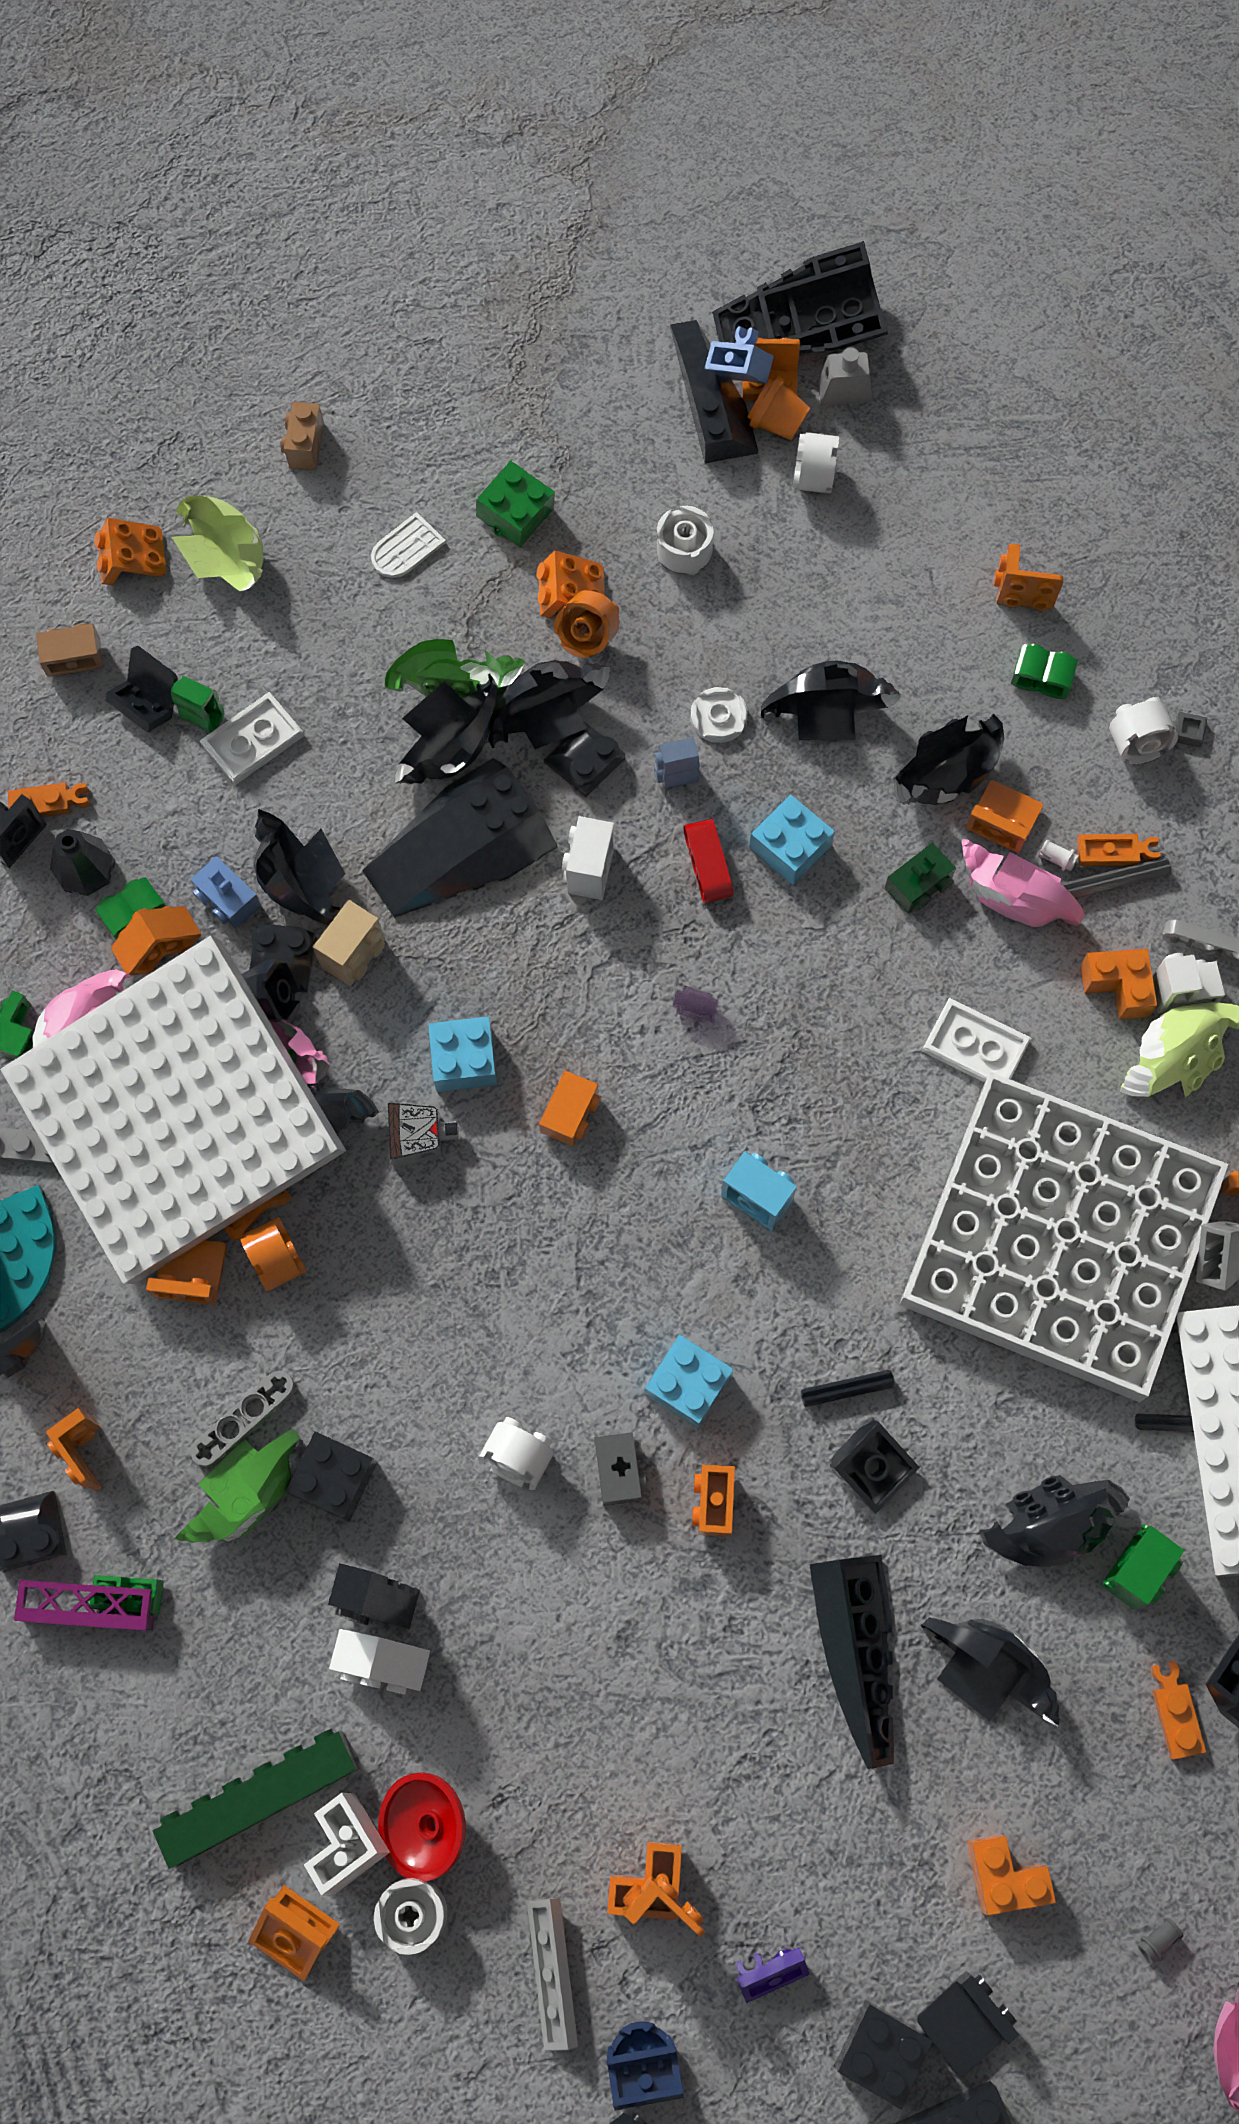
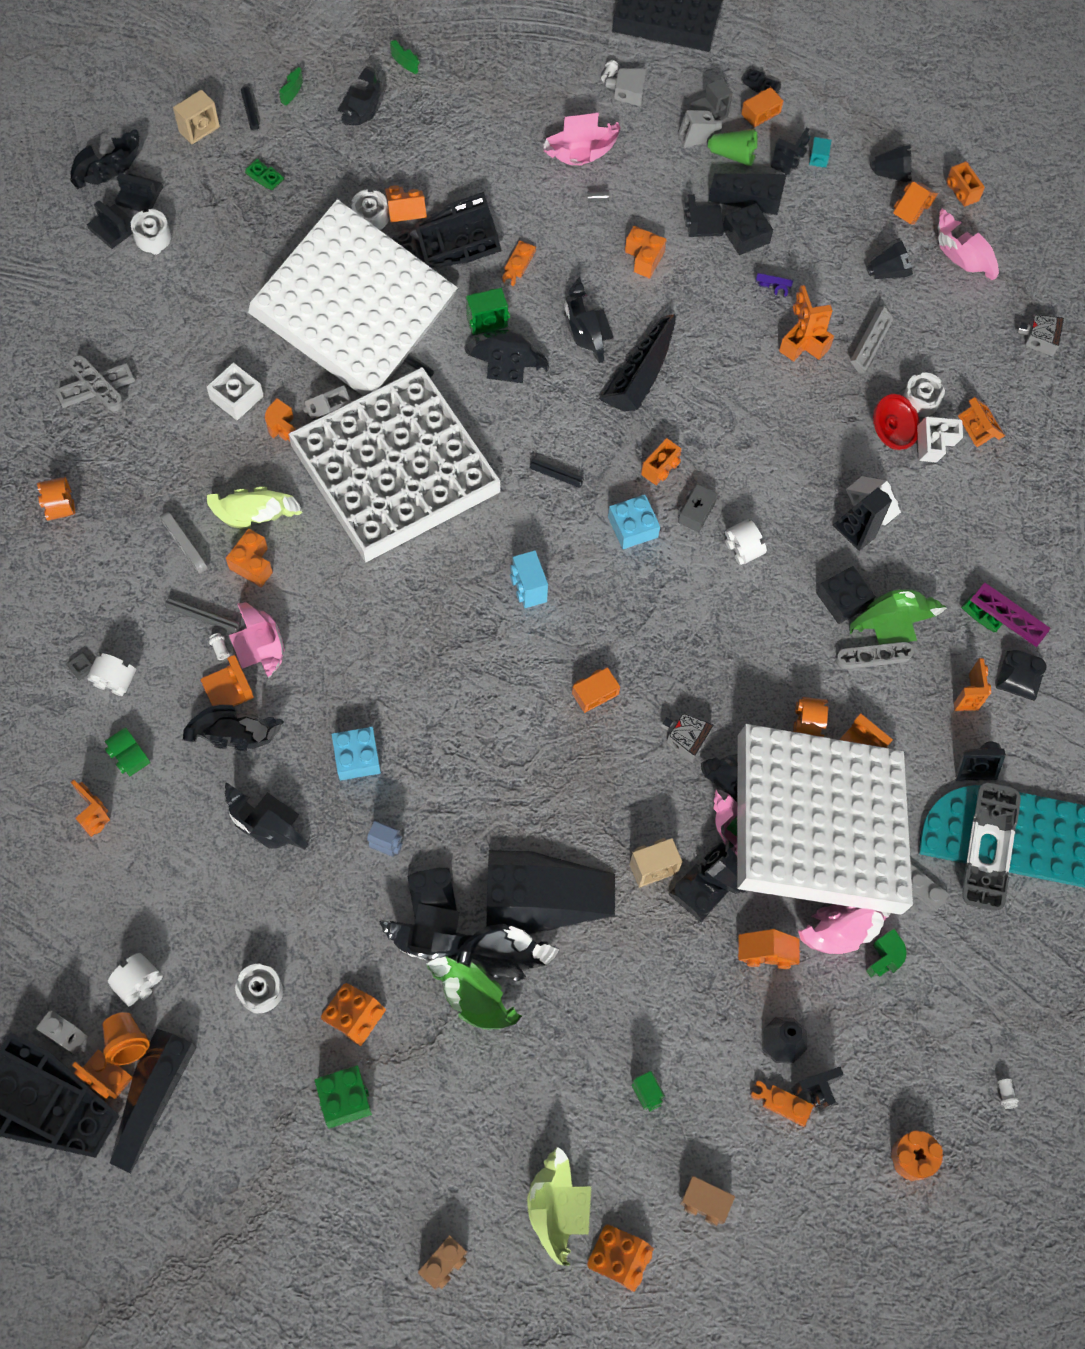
camera: 150 degrees left, 5 degrees down
green brick [95,877,166,940] -> none
black bracket [106,646,178,732] -> none
dark green brick [152,1728,360,1869] -> none
medium blue brick [190,856,261,929] -> none
white tile [200,692,305,785] -> none
black animal [254,809,345,926] -> none
white window [371,512,446,578] -> none
medium azure brick [428,1017,497,1092] -> none
orange brick [554,590,620,658] -> none
white brick [562,816,615,900] -> none
dark blue slope [607,2021,684,2111] -> none
clear purple brick [672,986,719,1023] -> none
red beam [683,818,734,904] -> none
white tile [690,687,748,743] -> none
medium blue brick [704,326,774,384] -> none
black slope [830,1420,920,1514] -> none
dark green brick [884,842,956,914] -> none
white tile [922,998,1031,1083] -> none
orange plate [1077,834,1161,866] -> none
white brick [1152,953,1225,1014] -> none

